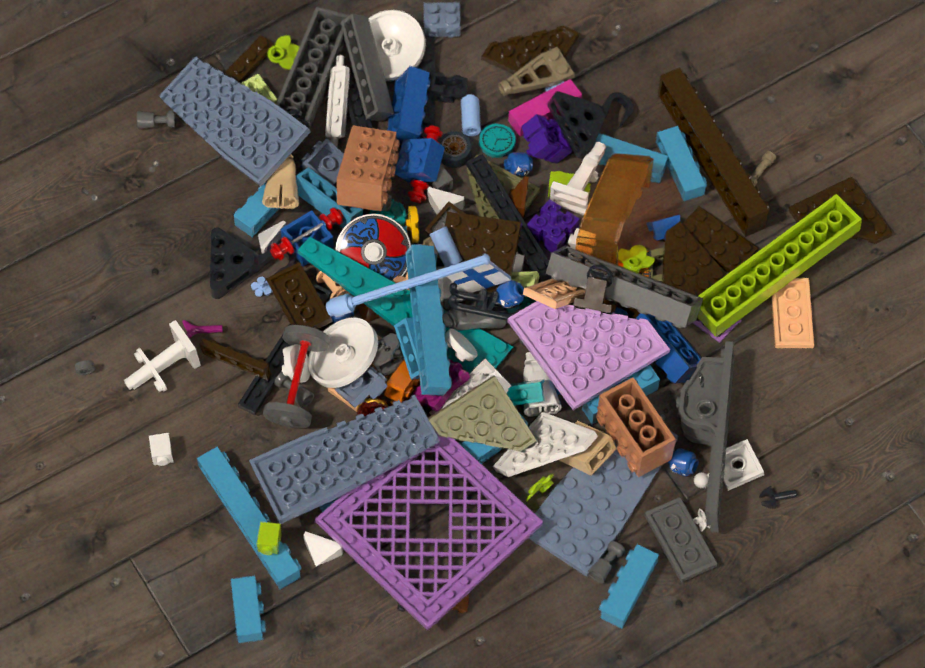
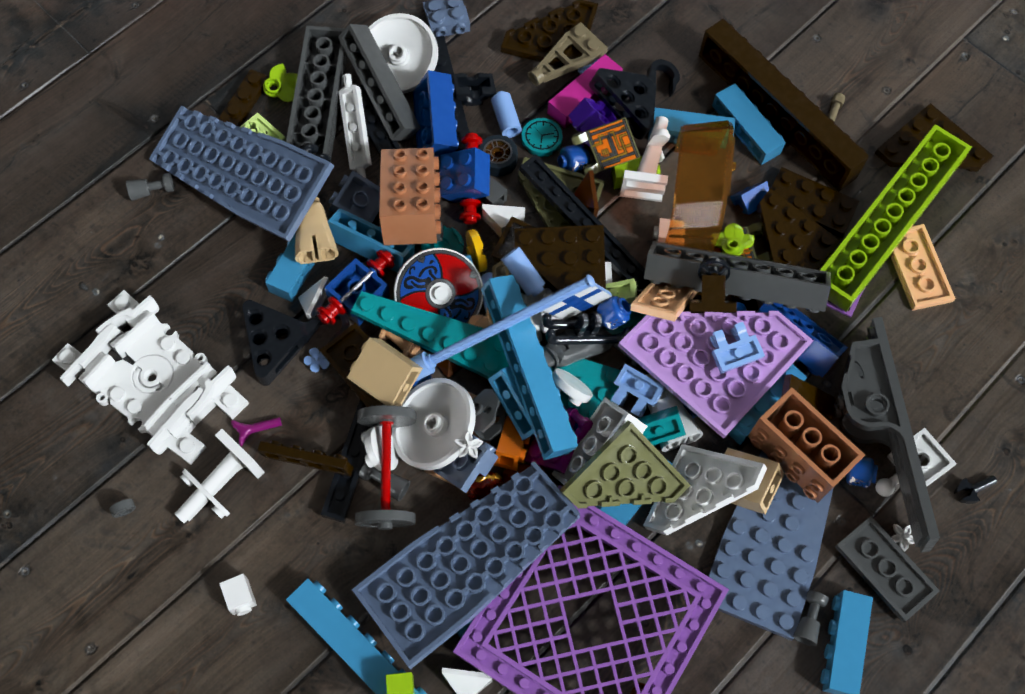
camera: 15 degrees left, 5 degrees up
lime plate [526,474,554,501] -> none
dark purple brick [527,199,580,253] -> none
none -> white piece [52,290,249,465]
none -> tan brick [347,337,423,406]
none -> white plant [454,431,483,459]
none -> flag [571,117,640,175]
none -> light blue plate [611,364,665,417]
none -> light blue plate [709,322,765,374]
none -> dark brown tile [781,374,836,420]

